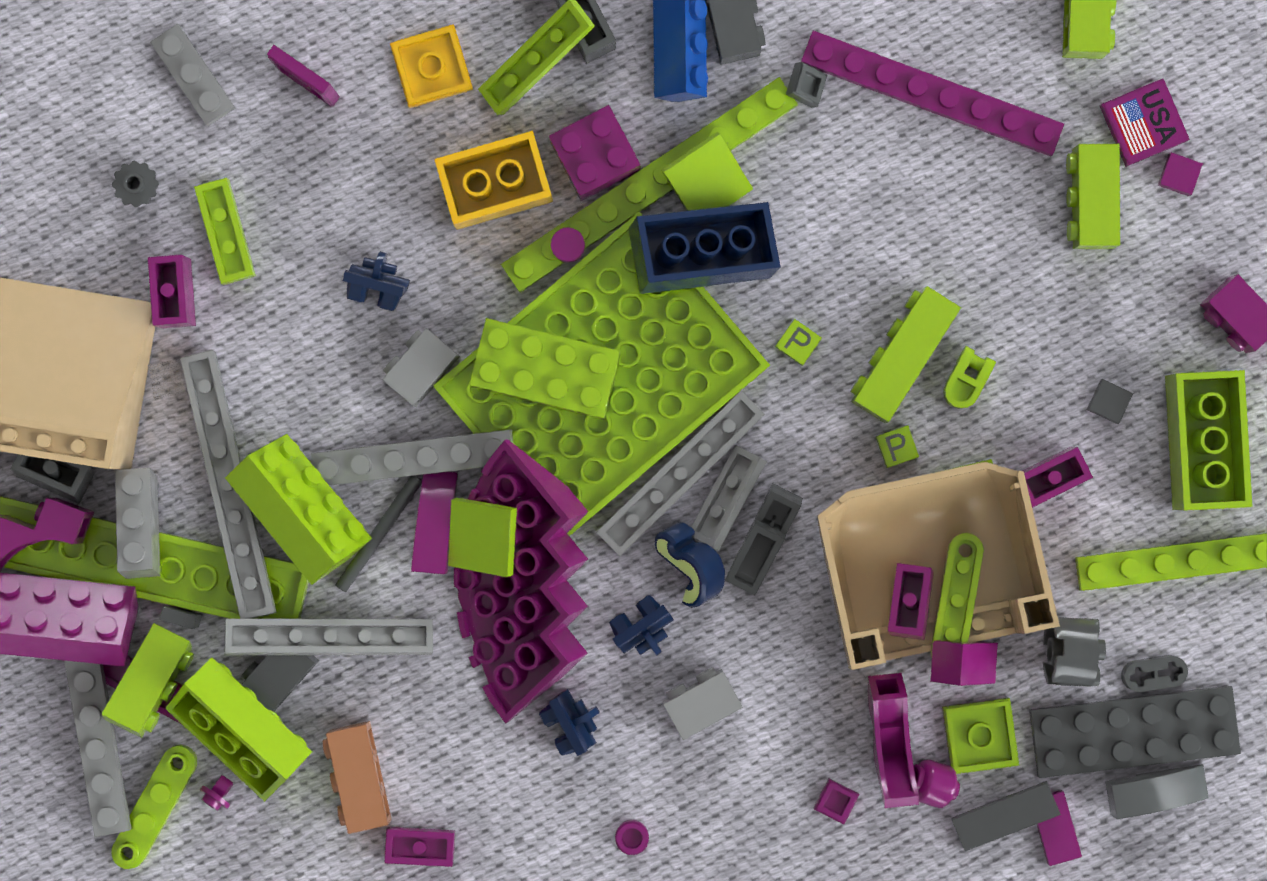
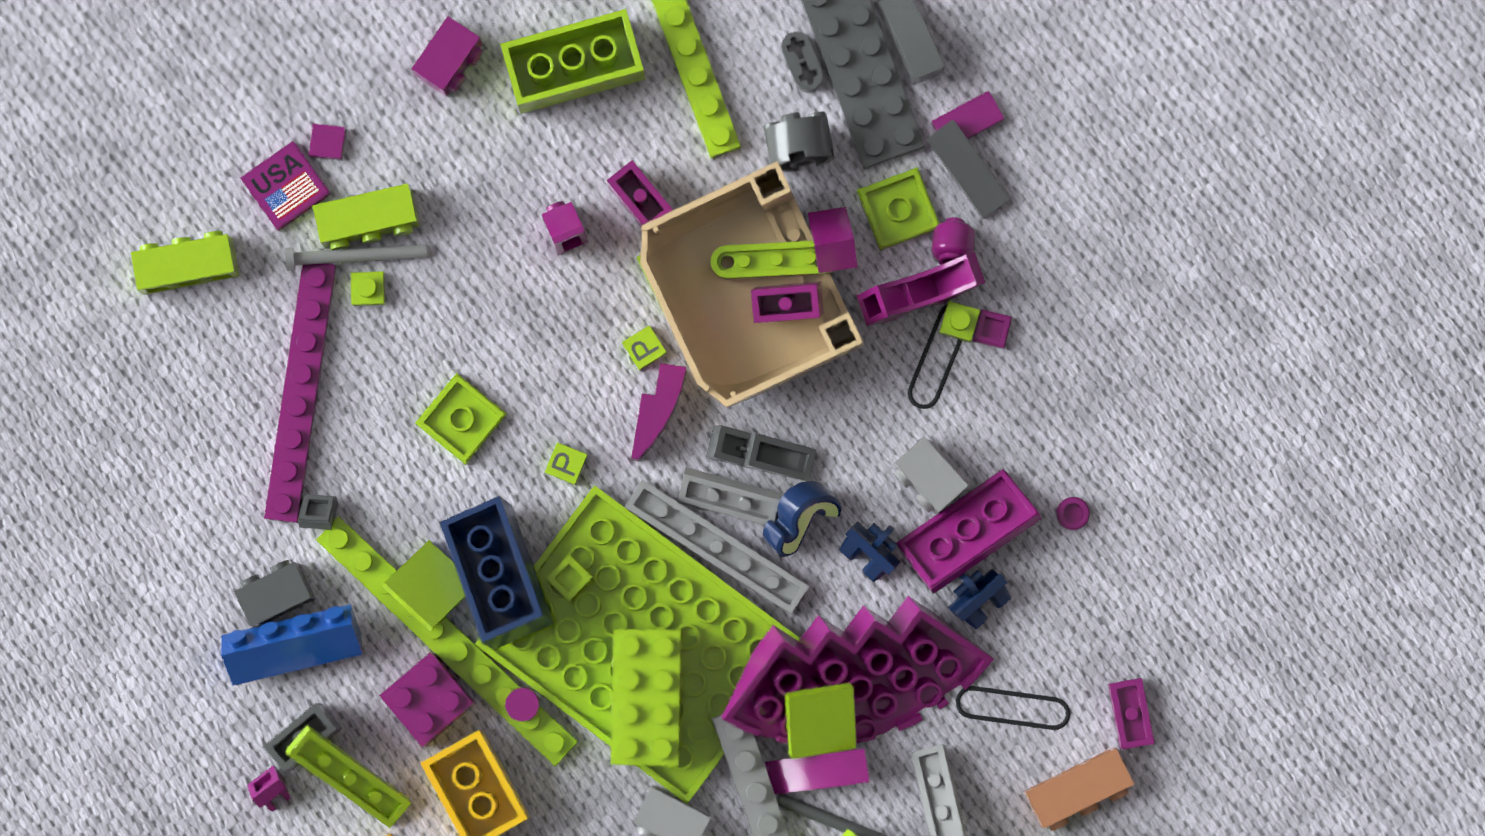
camera: 95 degrees left, 5 degrees down
lime brick [850,286,961,423] -> none
lime plate [943,346,996,409] -> none
dark grey tile [1087,379,1134,424] -> none
none -> light grey bar [285,244,431,271]
none -> lime plate [350,271,385,306]
none -> lime tile [415,373,508,465]
none -> magenta slope [541,201,589,255]
none -> lime plate [546,554,593,602]
none -> magenta slope [631,363,687,462]
none -> magenta tile [896,468,1042,594]
none -> black piece [908,302,962,409]
none -> lime plate [939,301,980,343]
none -> black piece [955,686,1070,730]

